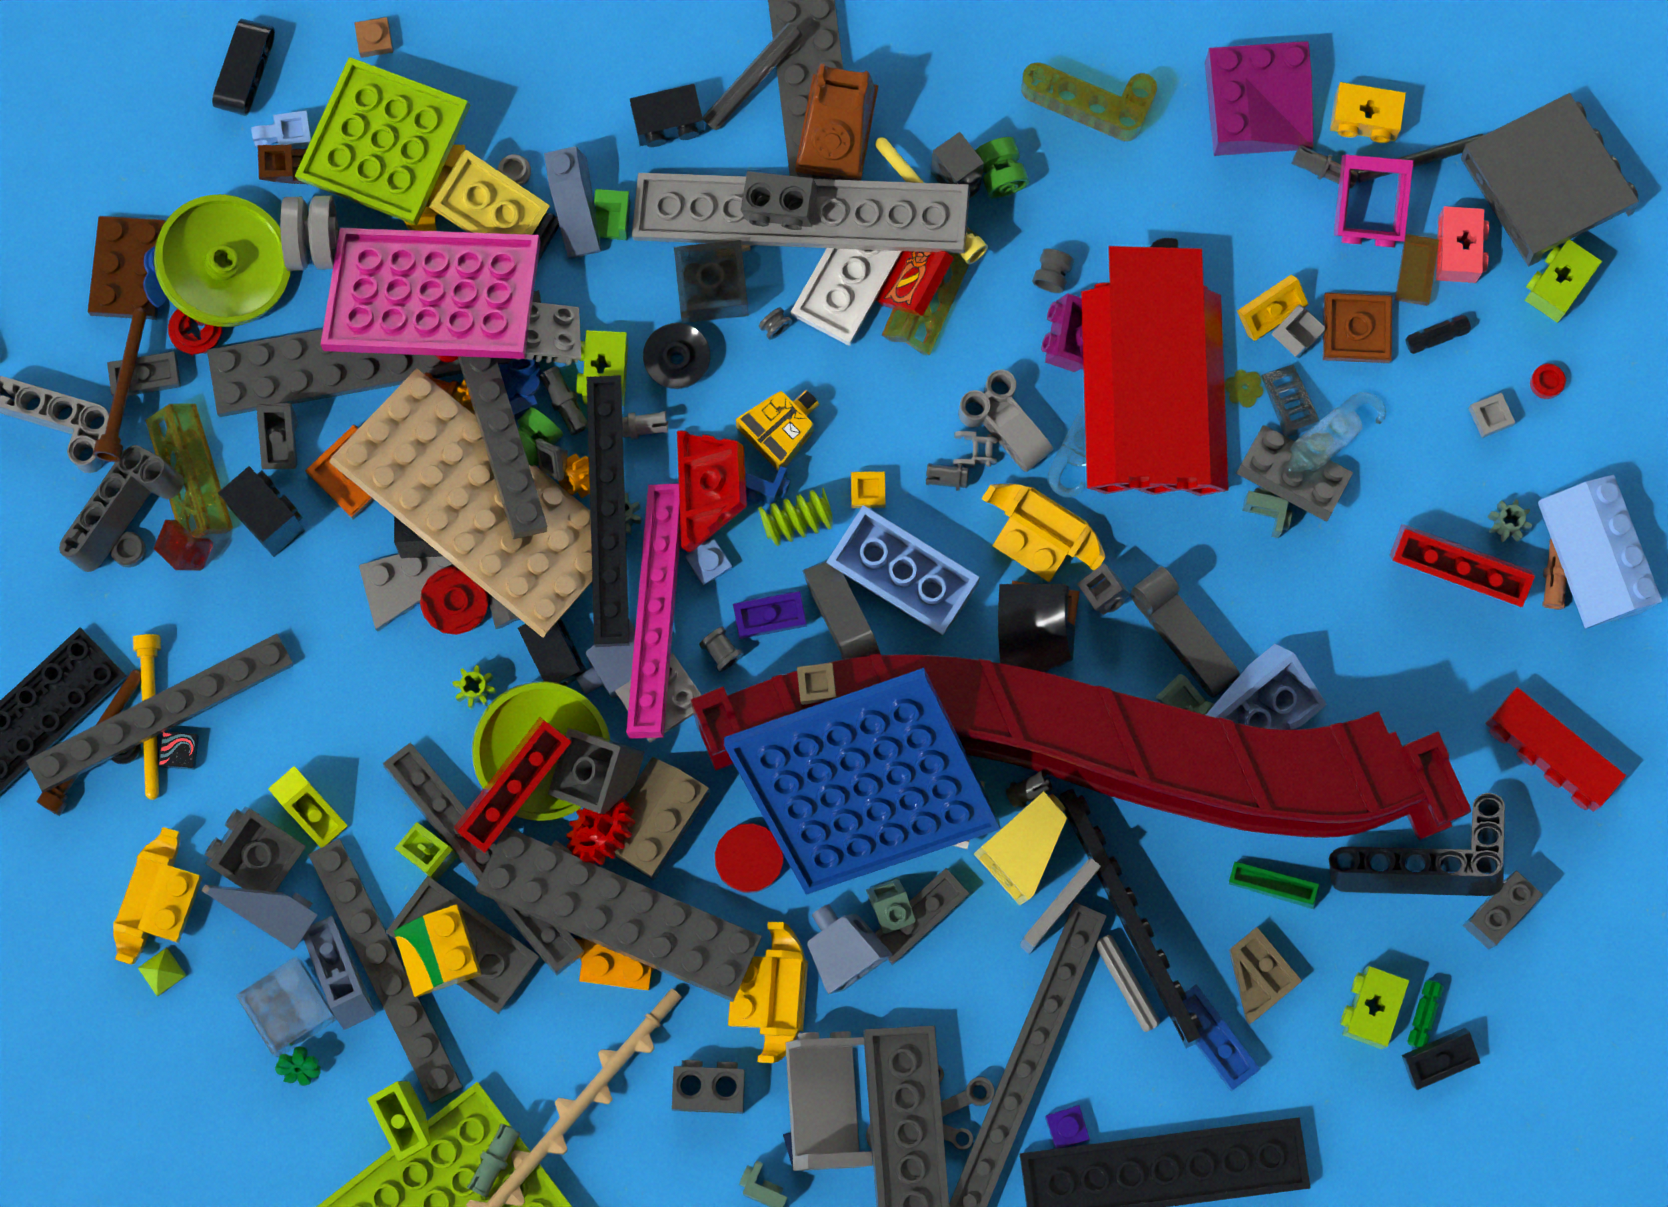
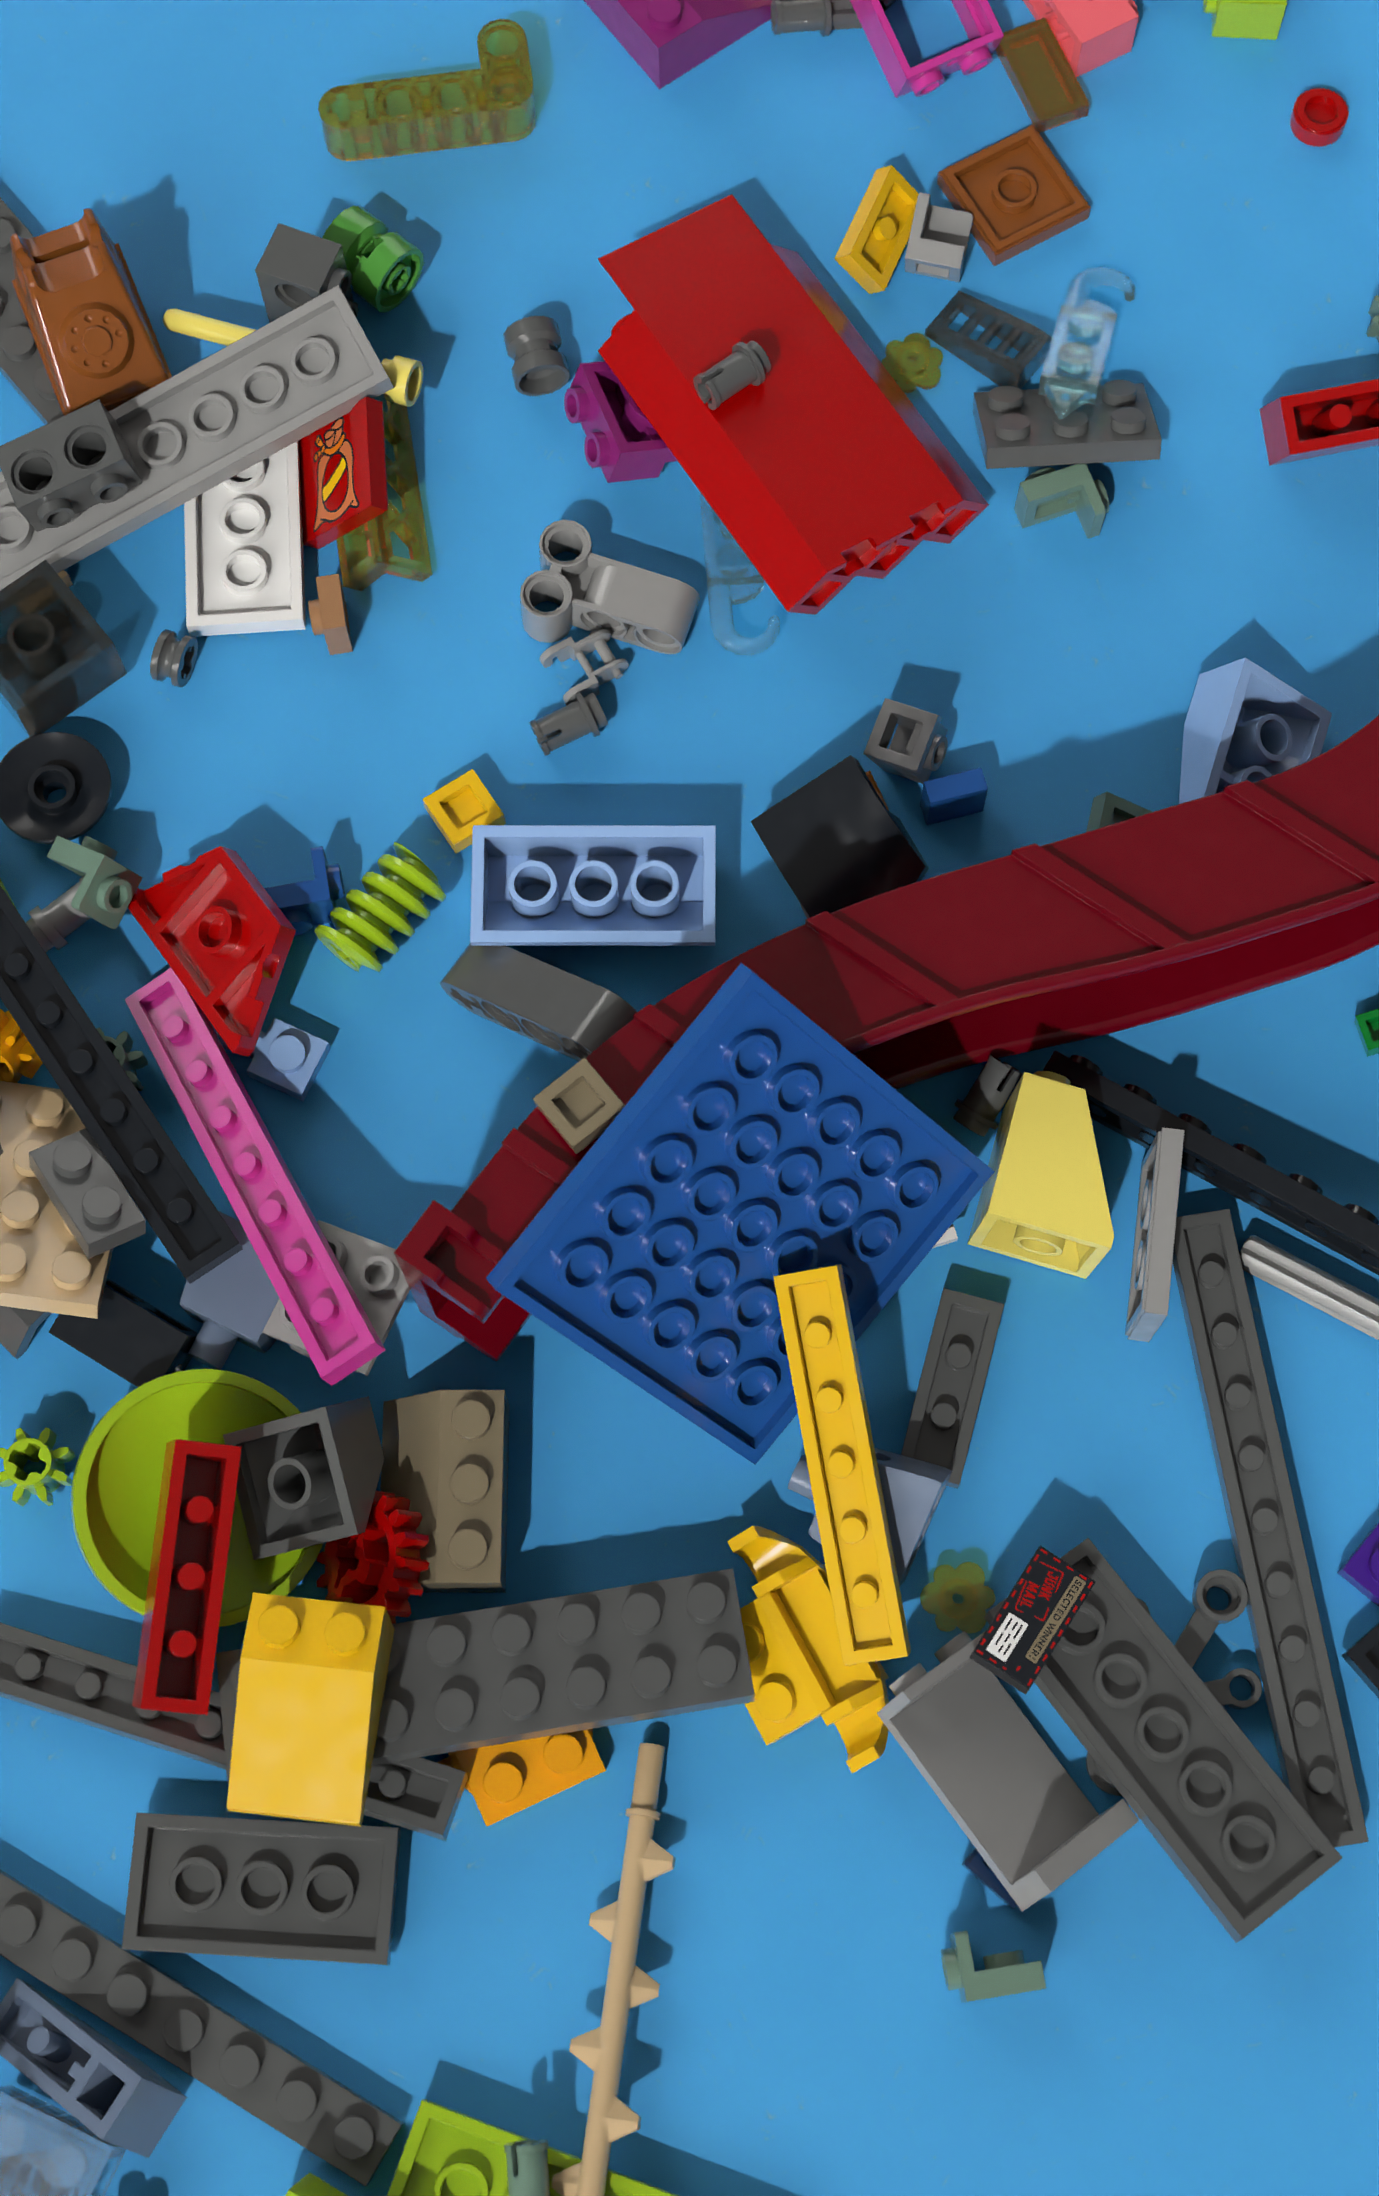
camera: 30 degrees left, 5 degrees down
lime slope [394,822,458,882] -> none
yellow slope [394,904,482,998] -> none
dark grey brick [672,1060,745,1114] -> none
dark grey bush [699,626,744,672] -> none
red tile [715,823,784,893] -> none
dark purple plate [733,591,807,639] -> none
yellow torso [736,390,819,471] -> none
sand green bracket [866,878,915,934] -> none
yellow plate [982,484,1105,582] -> none
dark grey beam [1130,566,1240,698] -> none
black axle [1405,315,1471,354] -> none
light grey plate [1468,392,1515,438] -> none
none -> dark grey plate [29,1128,146,1259]
none -> sand green bracket [47,835,142,929]
none -> yellow slope [227,1592,395,1827]
none -> medium nougat plate [308,574,353,655]
none -> dark grey pin [693,341,771,410]
none -> yellow plate [773,1264,911,1666]
none -> blue tile [920,767,988,826]
none -> clear yellow plant [920,1562,995,1634]
none -> tile [969,1546,1096,1694]

